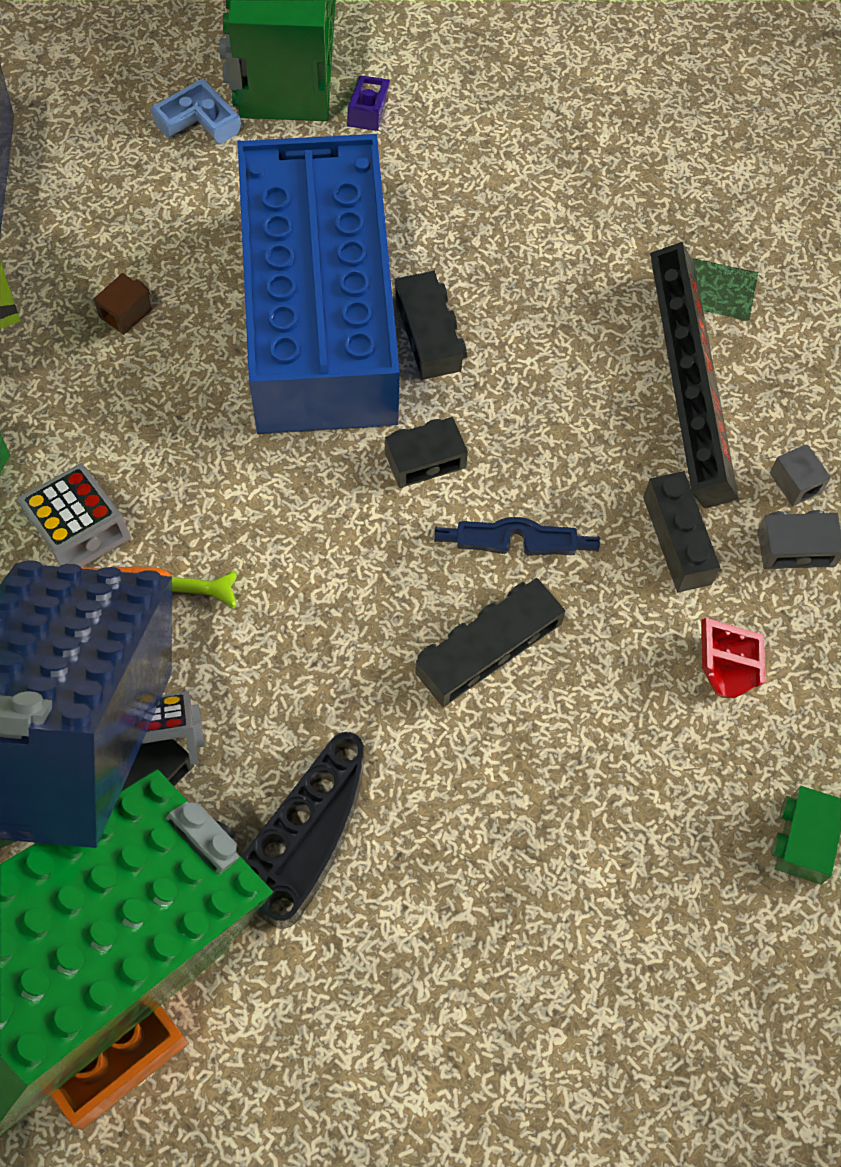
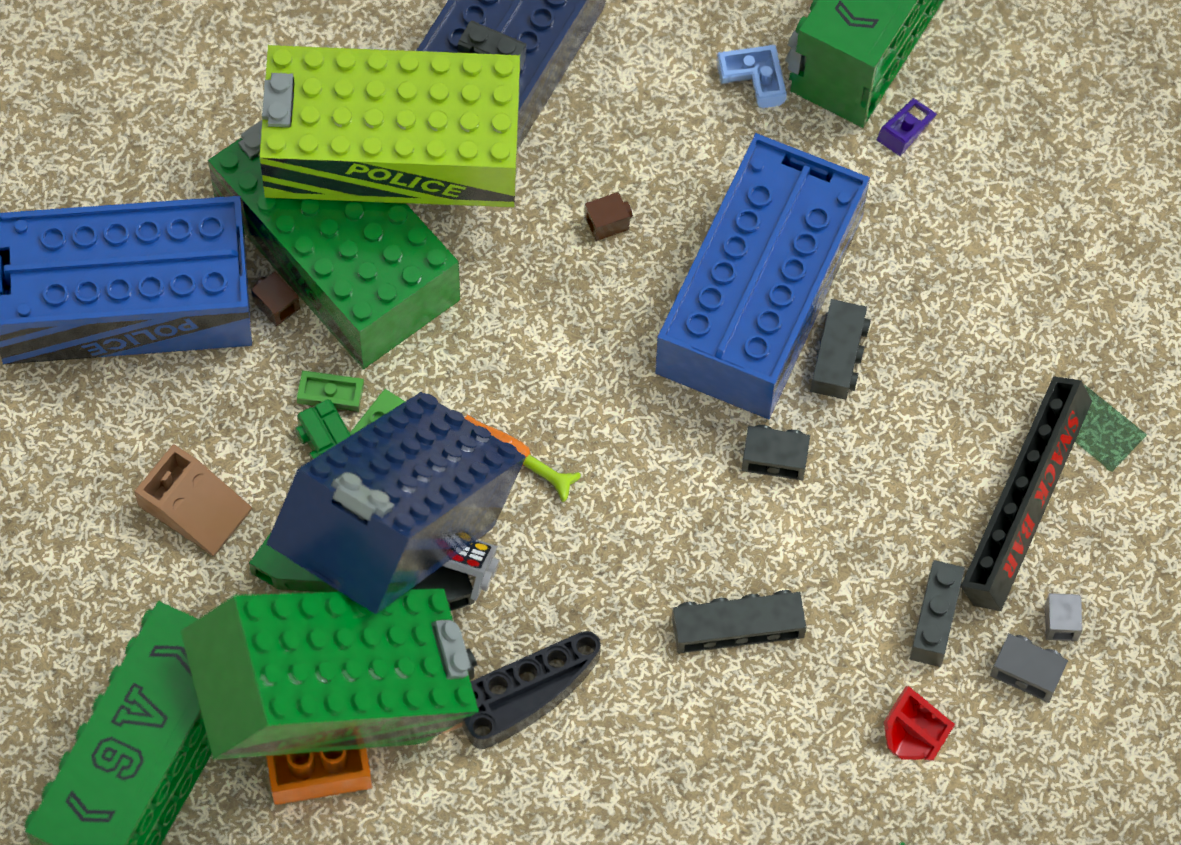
camera: 30 degrees right, 0 degrees up
panel [17,463,131,567] -> none
dark blue piece [434,517,600,556] -> none

